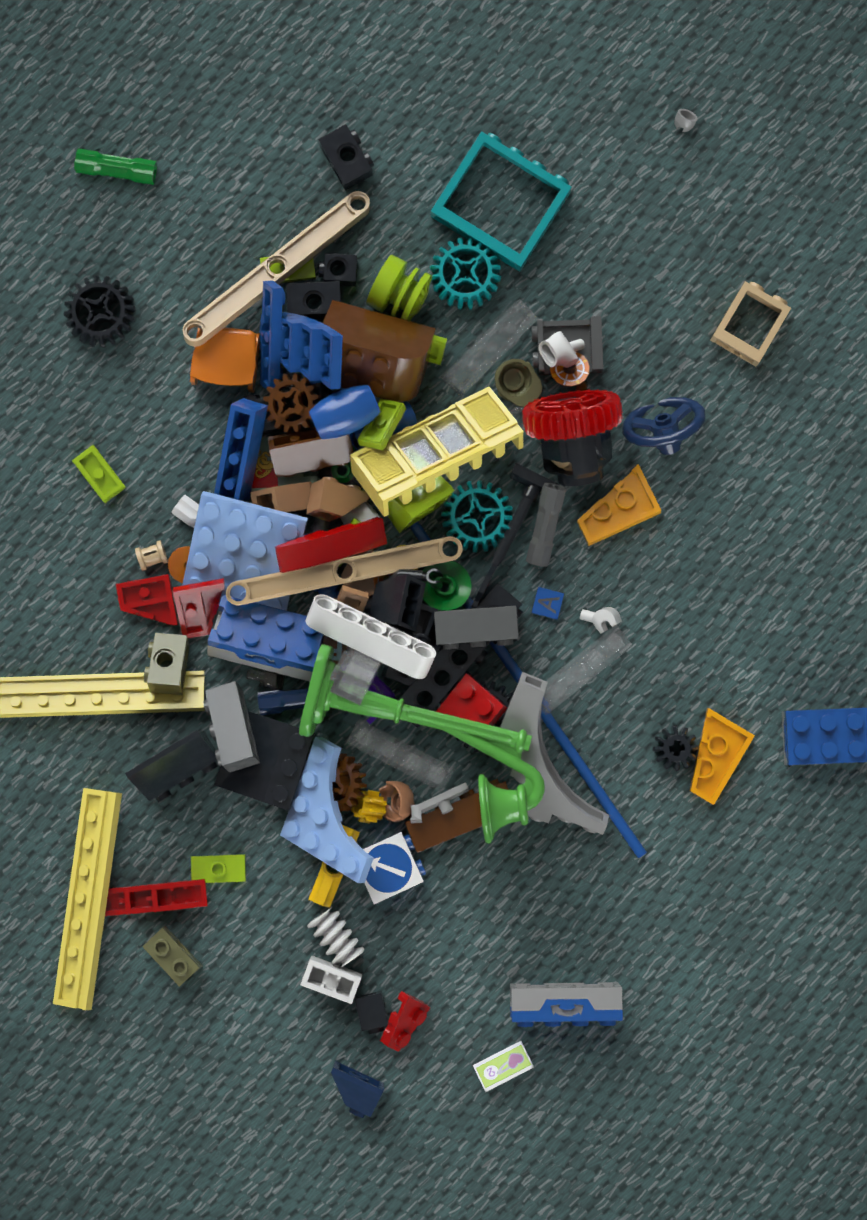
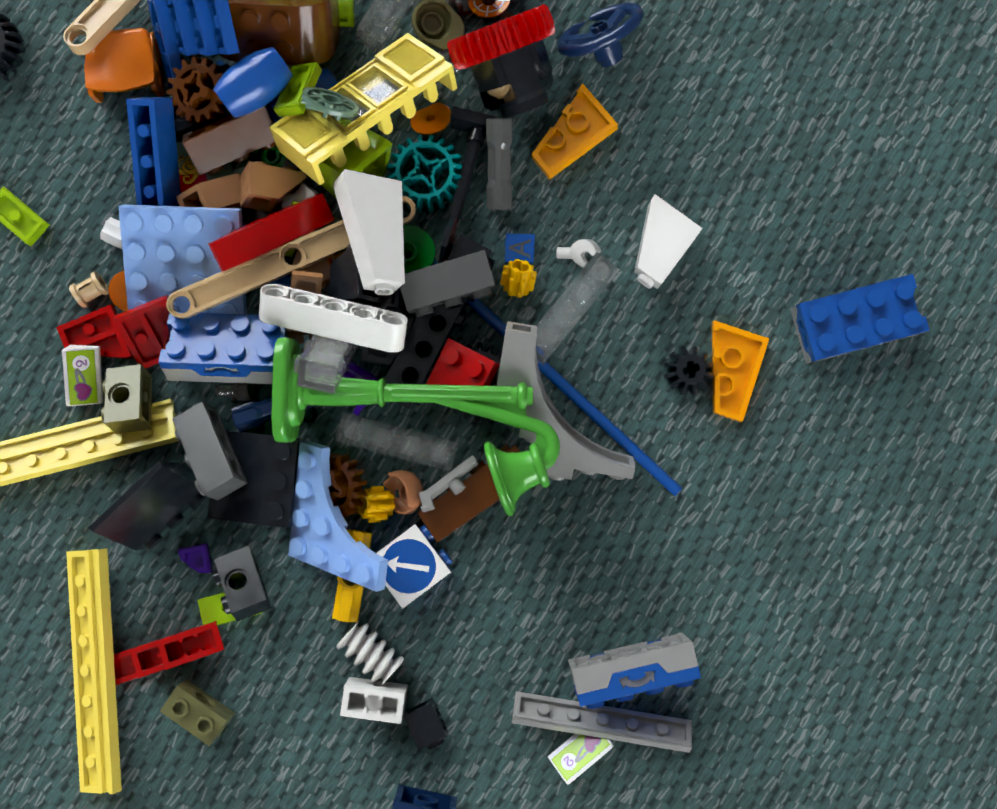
camera: 10 degrees left, 0 degrees up
red wing [380,991,431,1052] -> none
none -> slope [62,345,103,406]
none -> dark purple tile [177,543,213,573]
none -> black brick [212,546,272,622]
none -> sand green wheel [301,87,359,121]
none -> white slope [333,169,405,295]
none -> orange piece [410,103,451,135]
none -> yellow gear [500,259,537,298]
none -> light grey tile [511,691,692,753]
none -> white slope [634,194,703,289]

